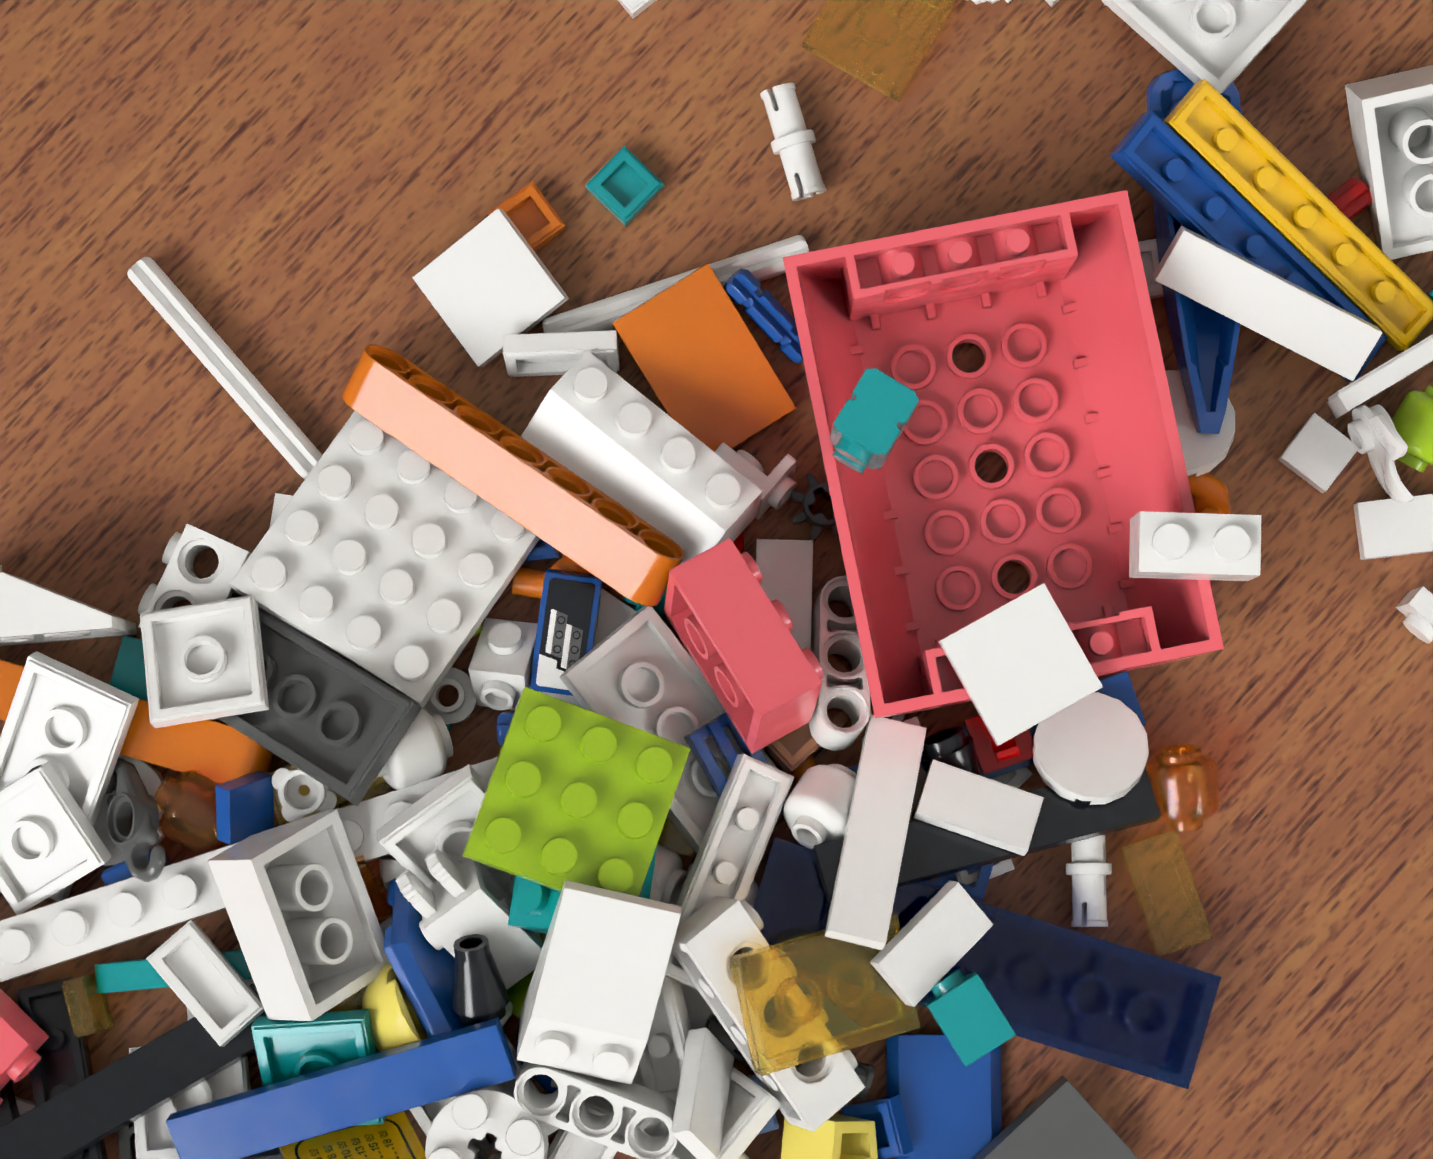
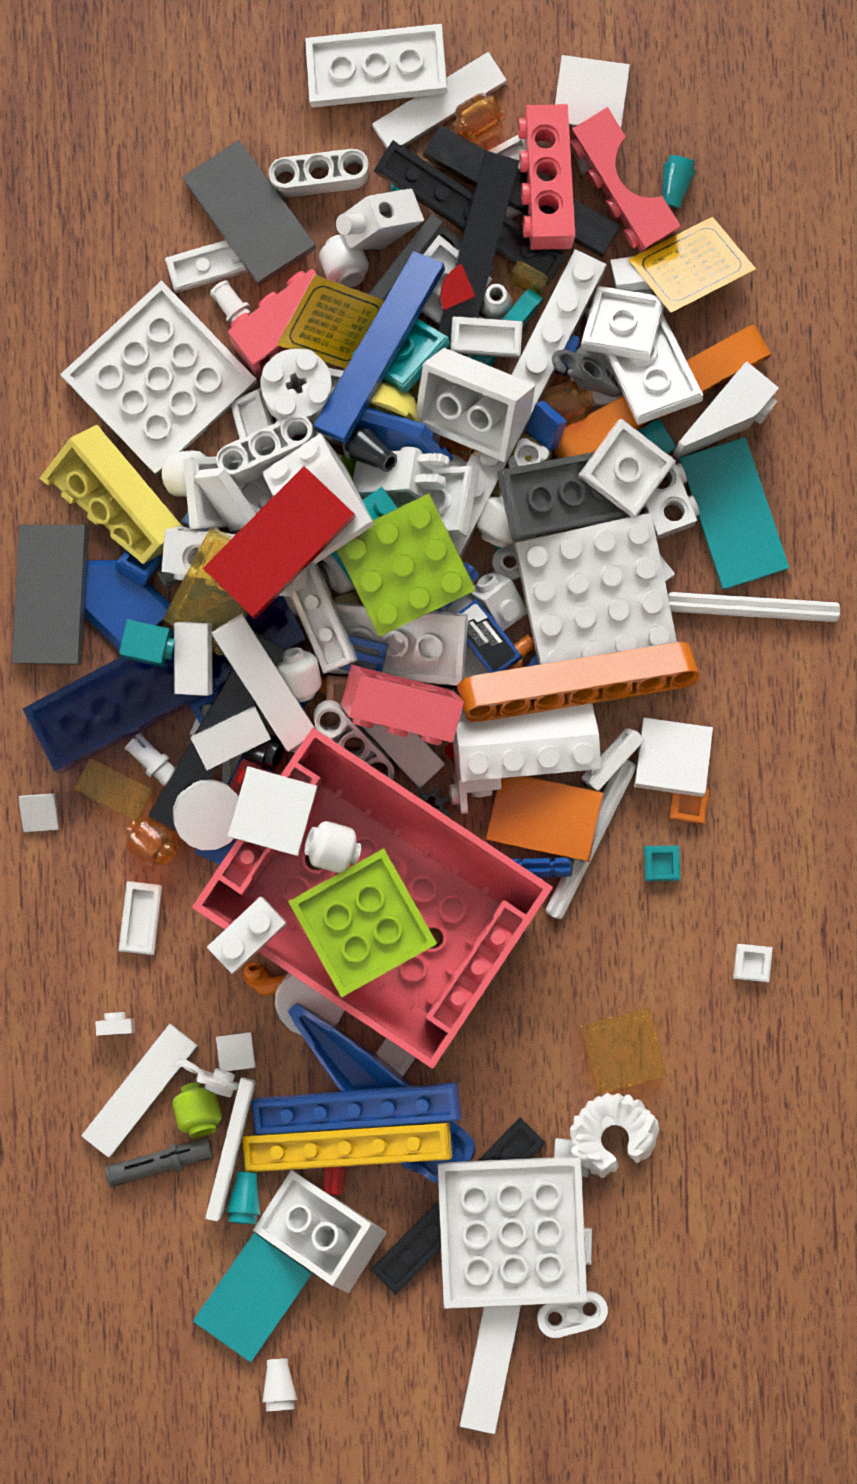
camera: 130 degrees right, 0 degrees up
white pin [760,83,827,201] -> none
teal brick [830,368,919,474] -> none
white tile [1152,226,1383,381] -> none
none -> white slope [19,794,59,832]
none -> white tile [119,881,163,955]
none -> red tile [203,466,356,619]
none -> lime plate [288,848,437,998]
none -> white head [305,821,361,873]
none -> black tile [370,1117,545,1295]
none -> red tile [439,264,475,311]
none -> white cone [480,284,513,320]
none -> teal tile [679,437,789,591]

